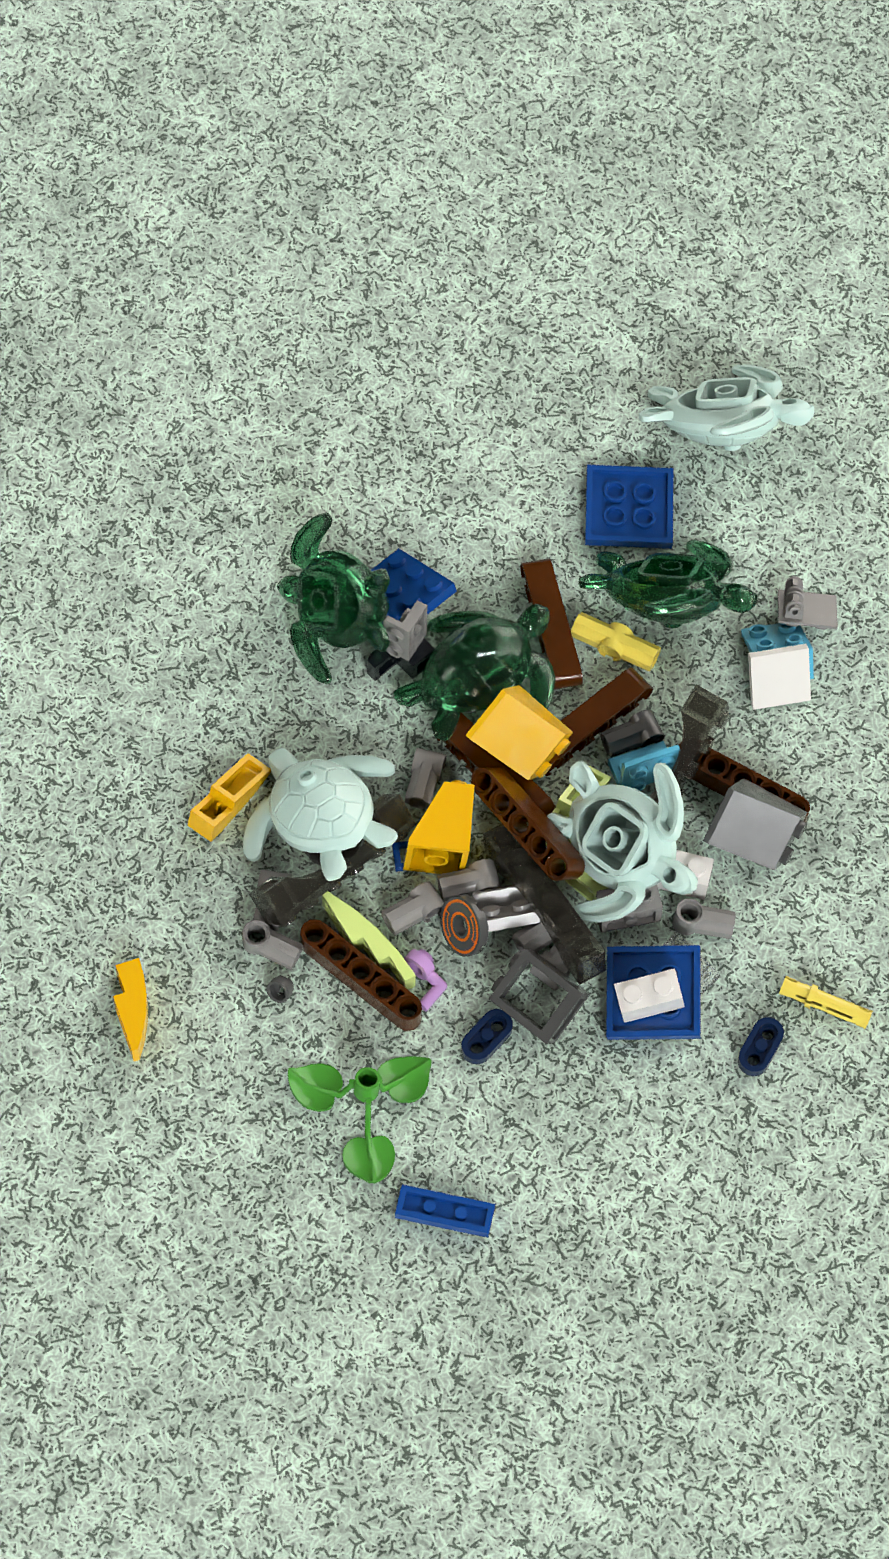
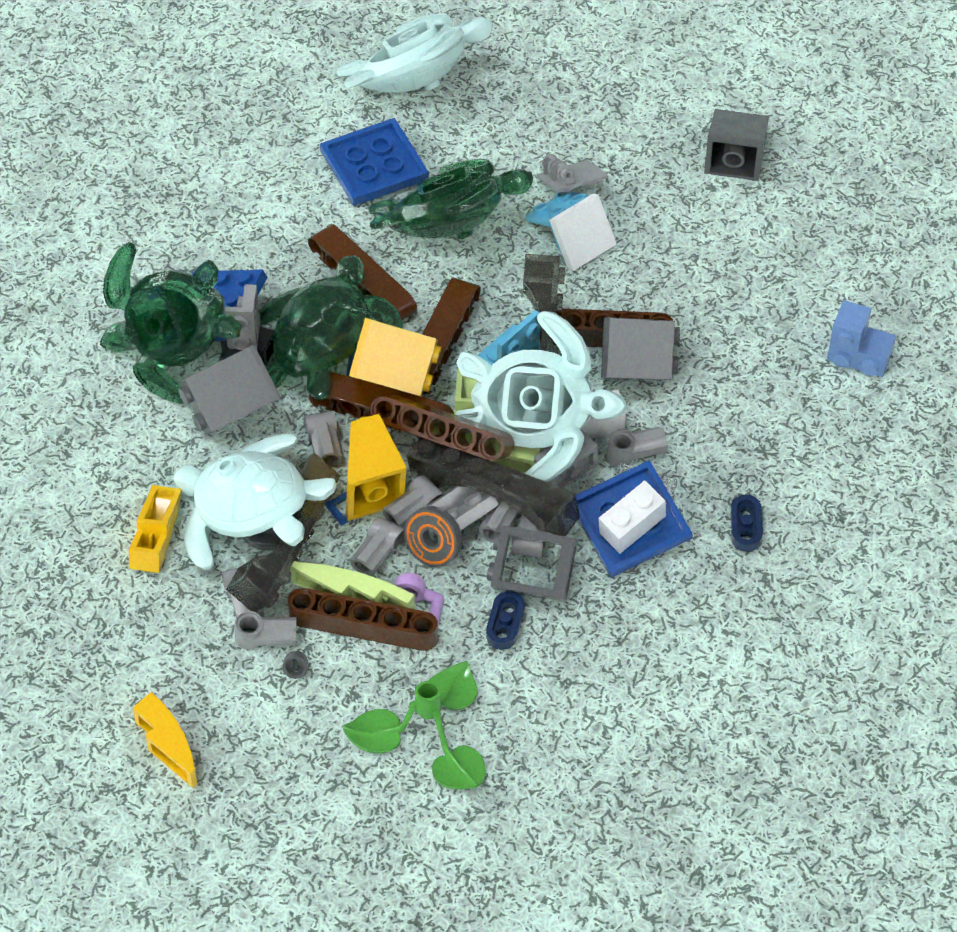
camera: 25 degrees left, 10 degrees down
blue plate [395,1184,495,1238] -> none
light yellow piece [571,612,661,672] -> none
dark grey piece [600,710,665,758] -> none
light yellow pin [779,976,873,1029] -> none
none -> slope [178,345,281,435]

